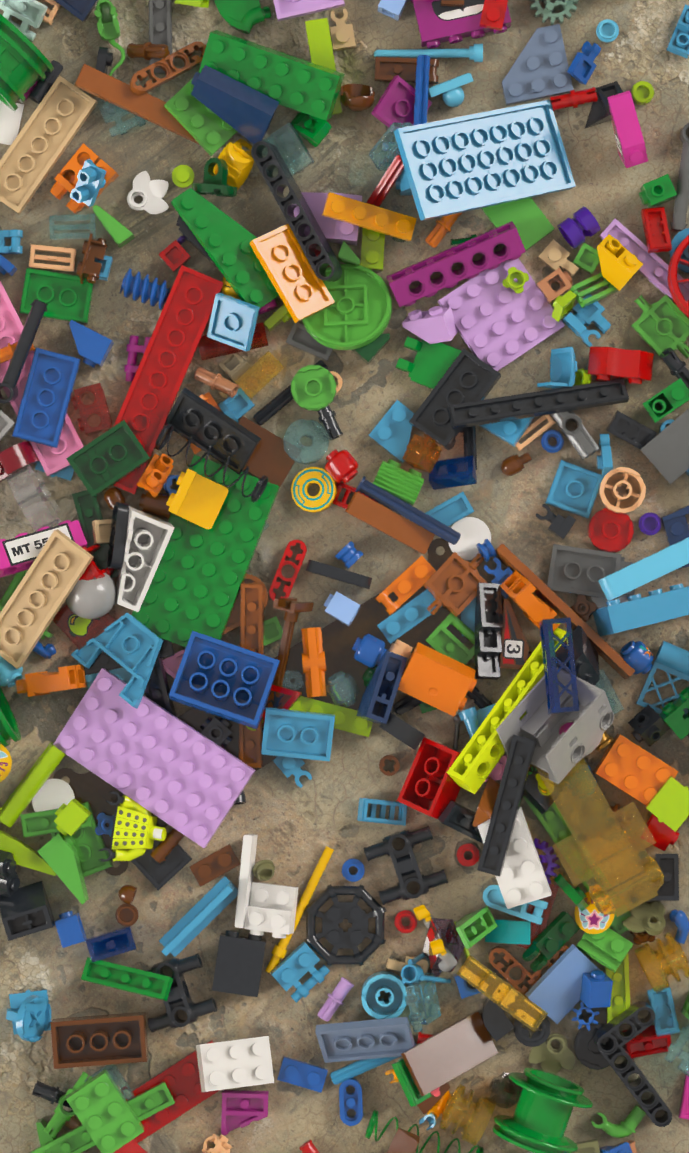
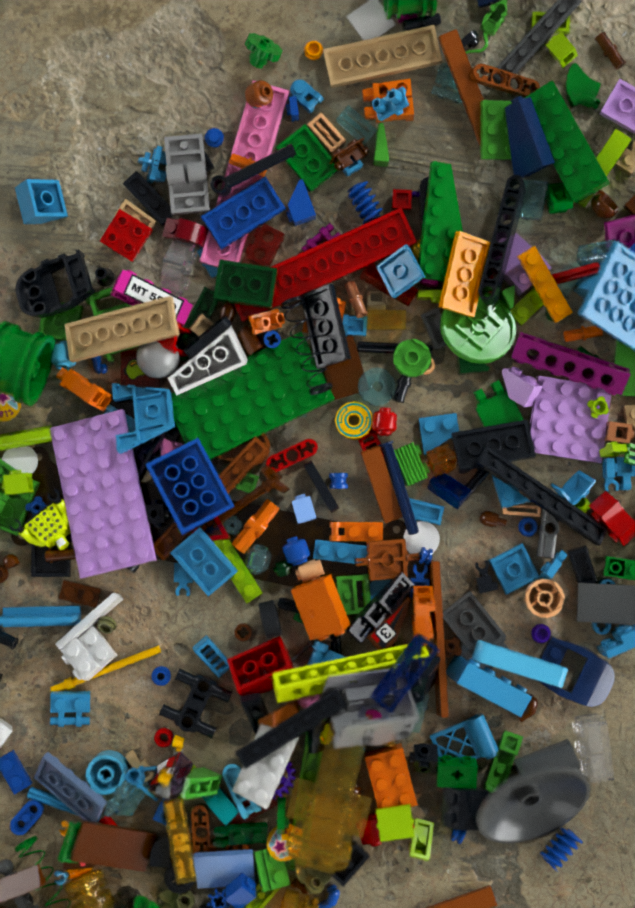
camera: 40 degrees right, 0 degrees up
reddish brown axle [126,42,170,60] -> none
white plate [127,171,169,214] -> none
yellow bracket [166,469,228,529] -> none
lime plate [172,165,195,188] -> none
dark green tile [192,157,237,197] -> none
black brick [212,930,266,997] -> none
yellow piece [213,138,254,190] -> none
black plate [304,884,386,966] -> none
lavender axle [318,977,354,1022] -> none
dark blue slope [356,651,407,724] -> none
red plate [456,843,480,867] -> none
red tile [588,508,634,553] -> none
blue head [620,640,654,675] -> none

